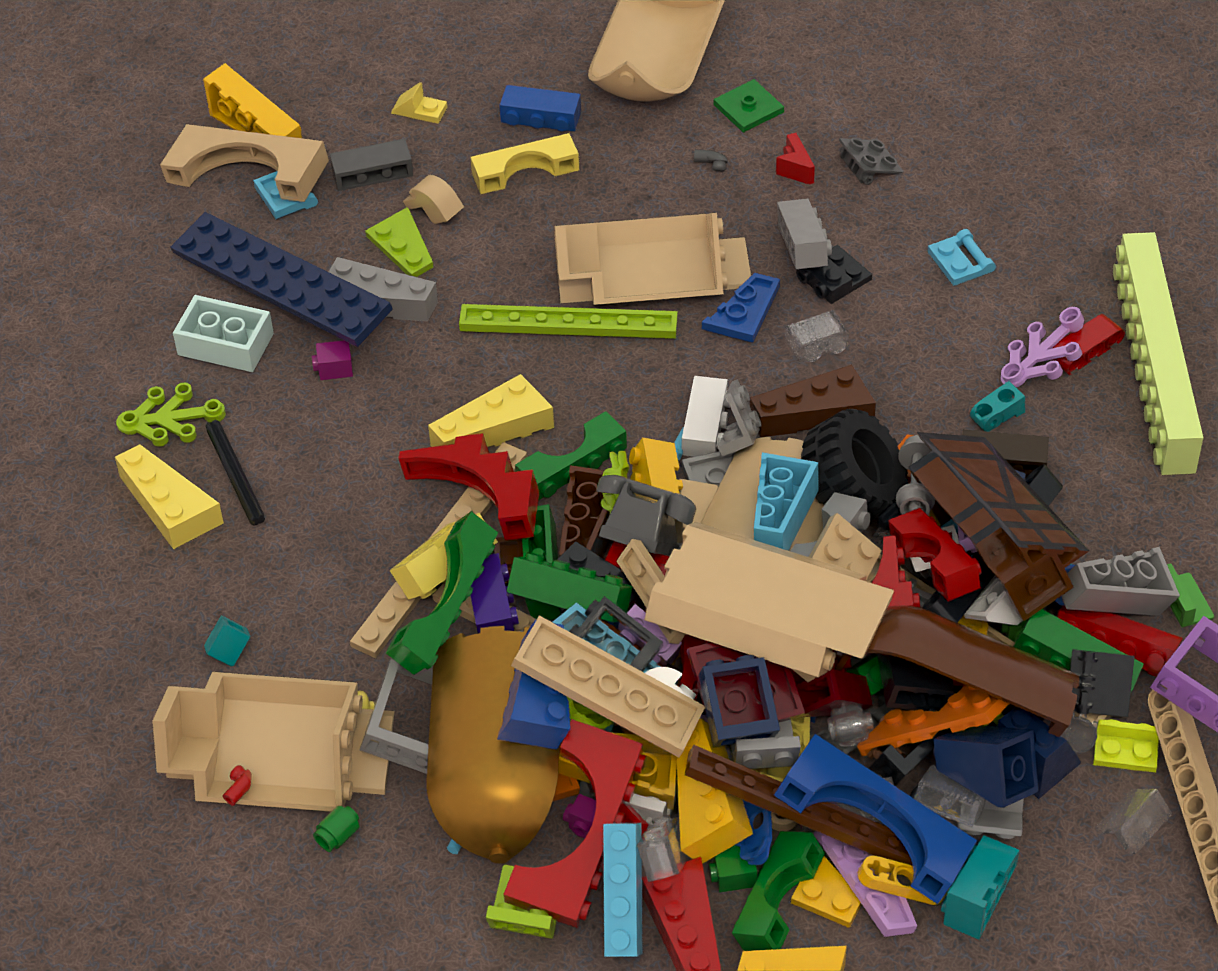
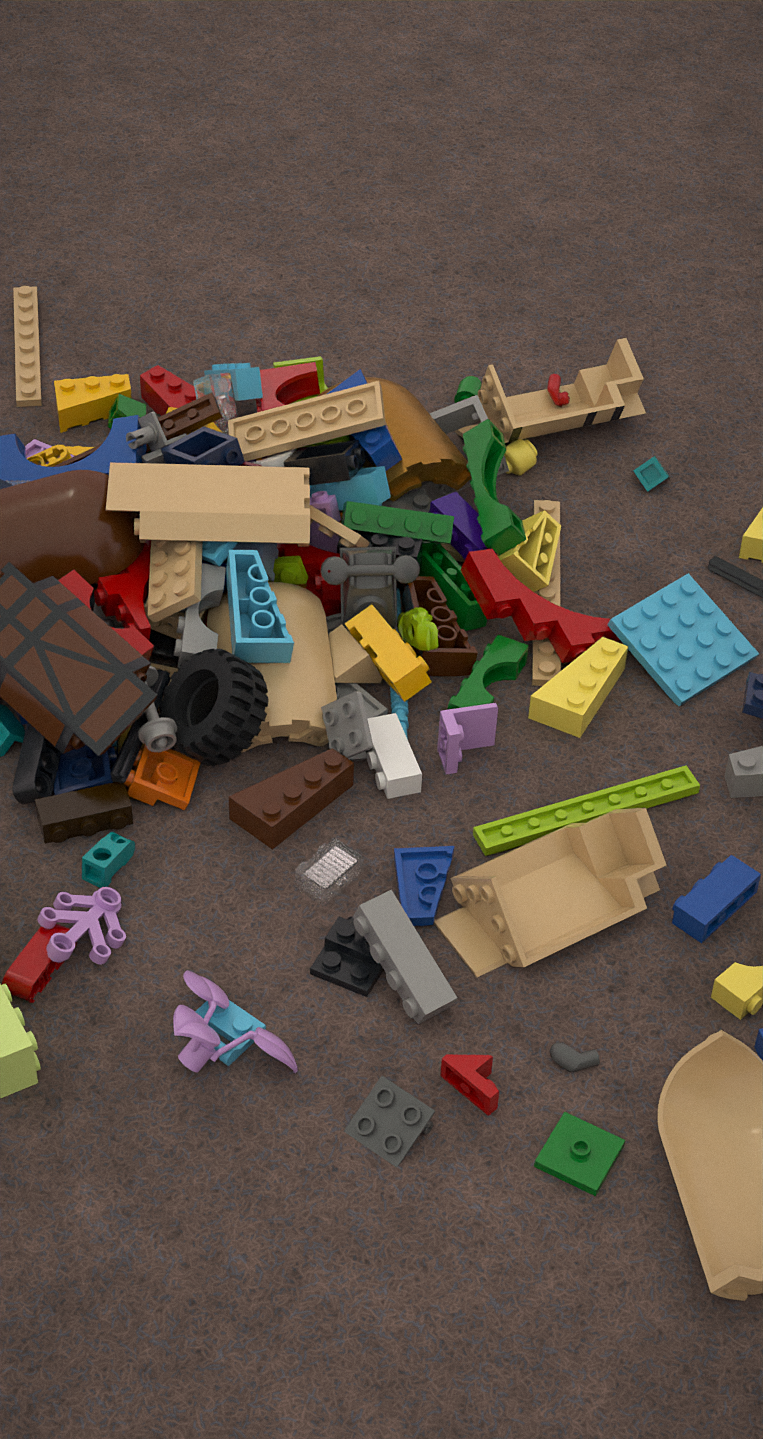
camera: 150 degrees right, 5 degrees down
none -> light grey bracket [126,412,187,452]
none -> lavender plant [173,970,298,1074]
none -> lavender bracket [437,703,498,774]
none -> medium azure plate [607,573,759,706]
none -> blue brick [672,855,761,943]

